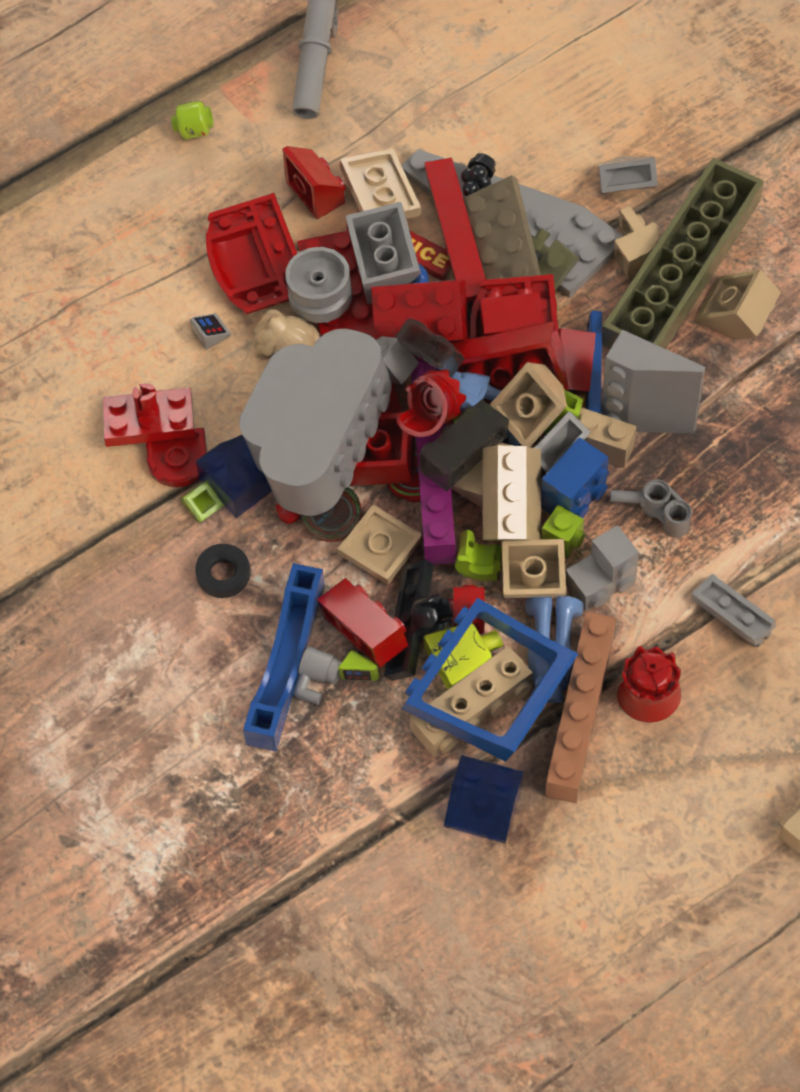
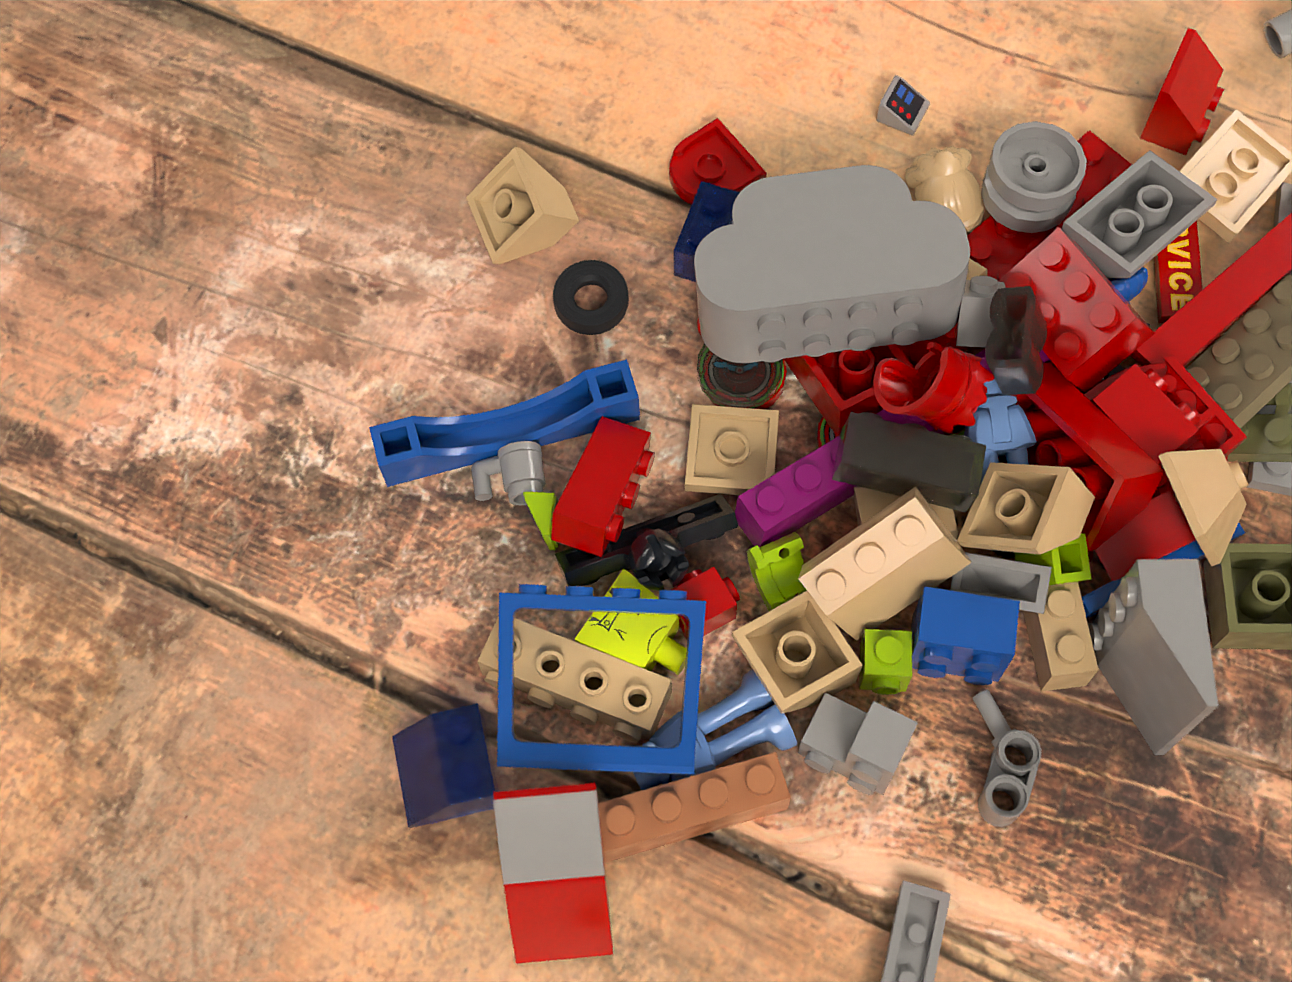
camera: 60 degrees right, 5 degrees up
plate [103,383,195,447] -> none
lime slope [179,481,224,523] -> none
red slope [206,193,297,315] -> none
red hat [617,646,681,723] -> none
none -> tan slope [466,147,579,265]
none -> slope [493,783,613,964]
none -> tan slope [1159,449,1249,567]

